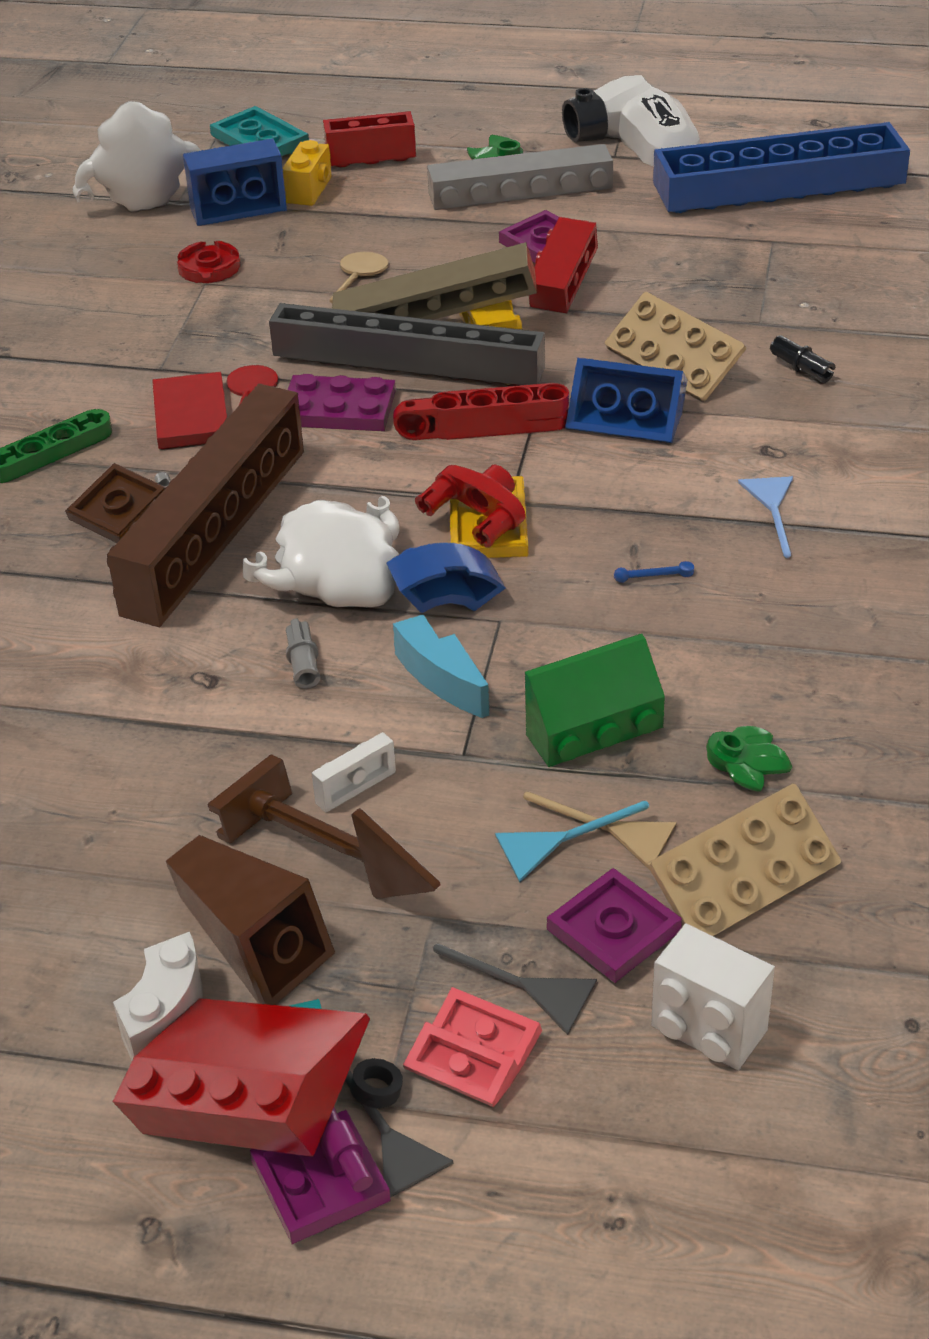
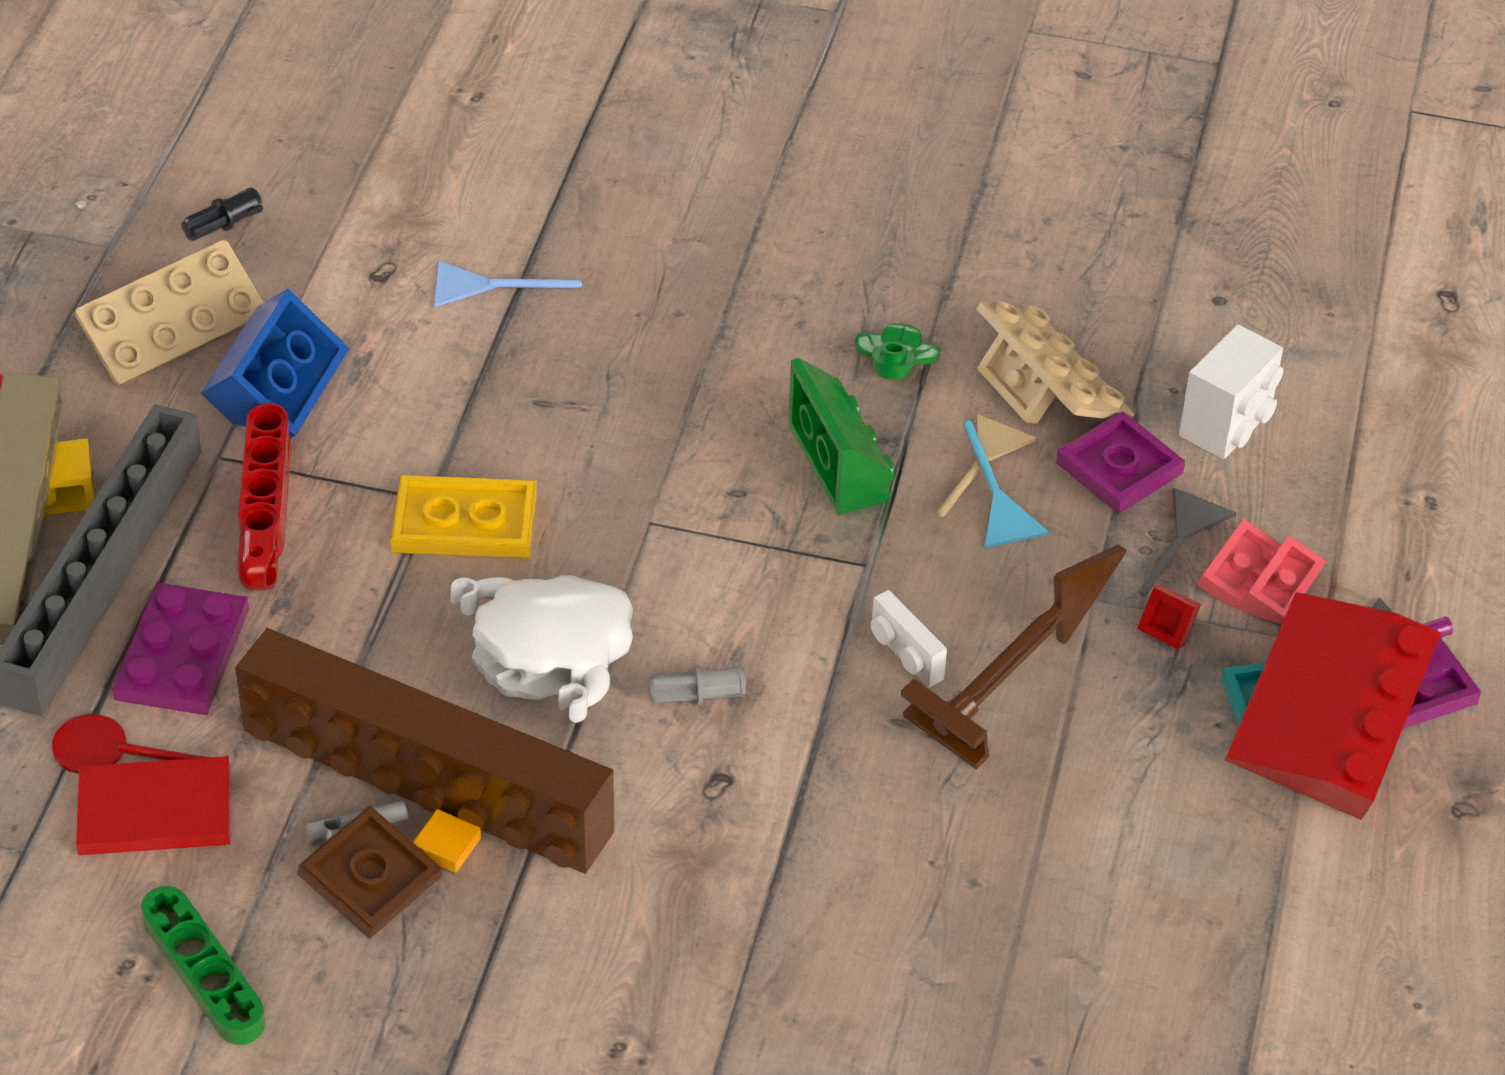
camera: 90 degrees left, 5 degrees up
white brick [113,931,203,1060] -> none
reddish brown slope [165,835,335,1005] -> none
blue brick [386,543,506,613] -> none
medium azure slope [393,614,489,718] -> none
red connector [415,464,526,548] -> none
blue hinge [614,561,694,583] -> none
none -> red tile [1137,584,1201,649]

